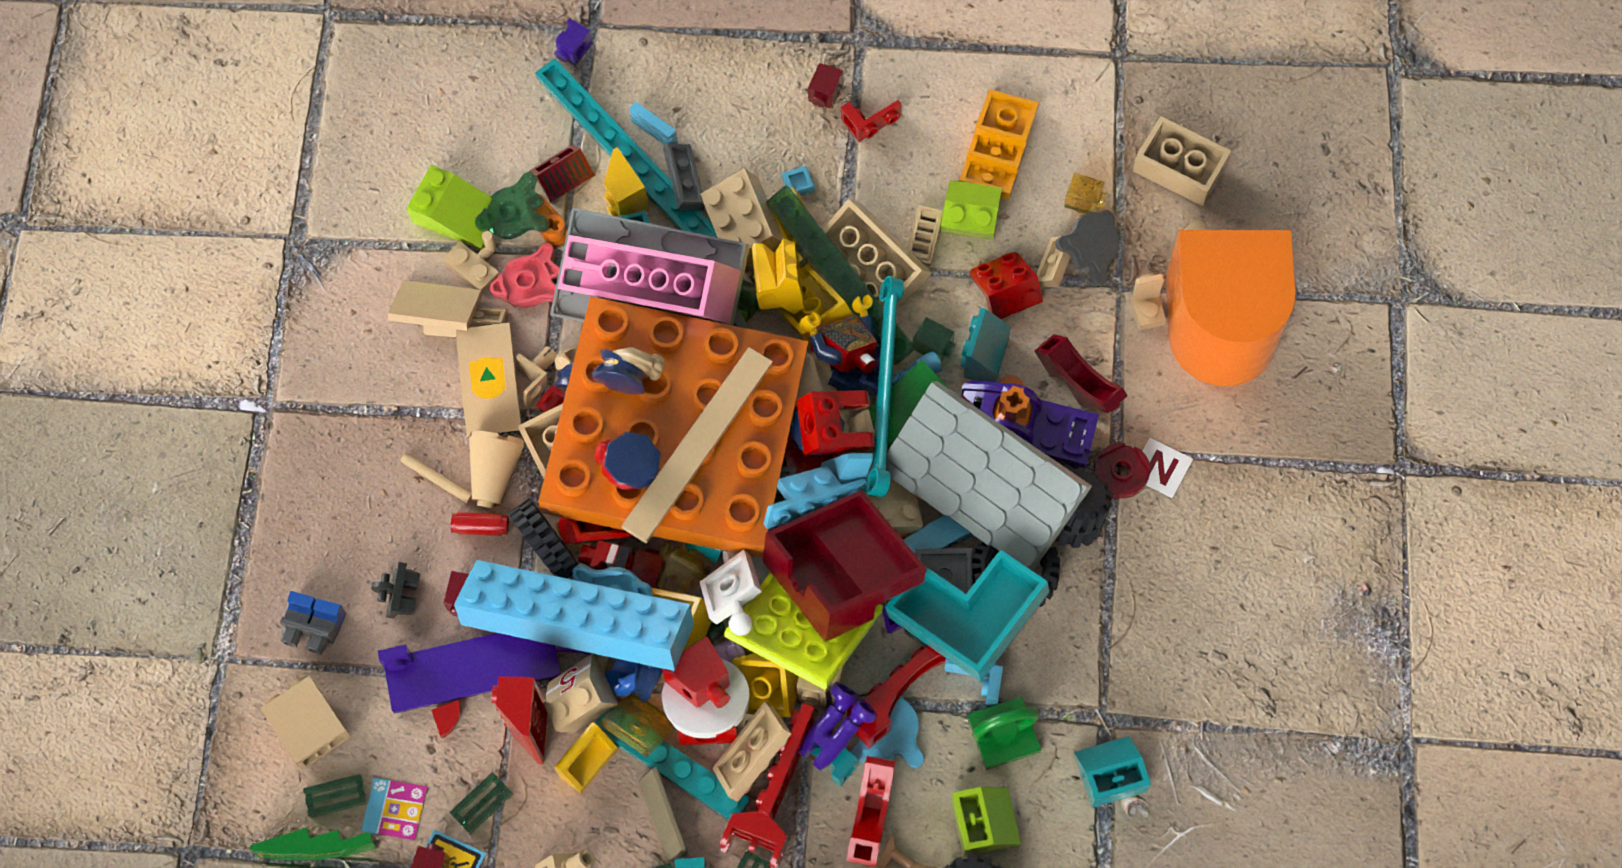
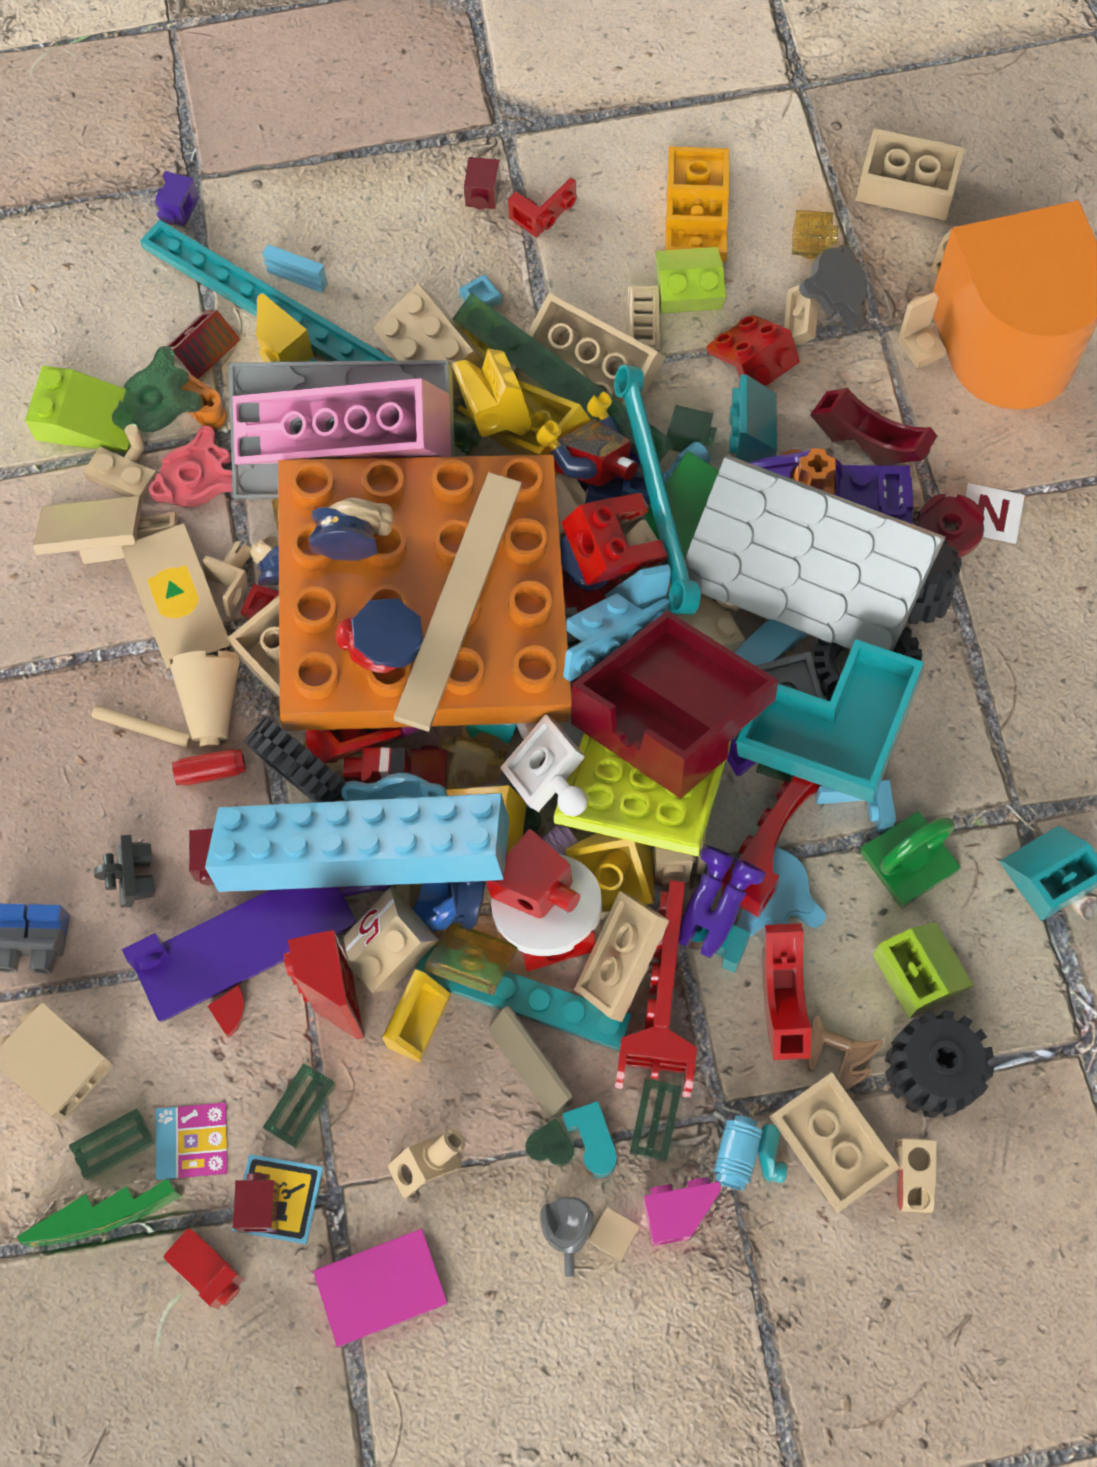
camera: 15 degrees left, 0 degrees up
dark grey tile [663,144,705,210] -> none

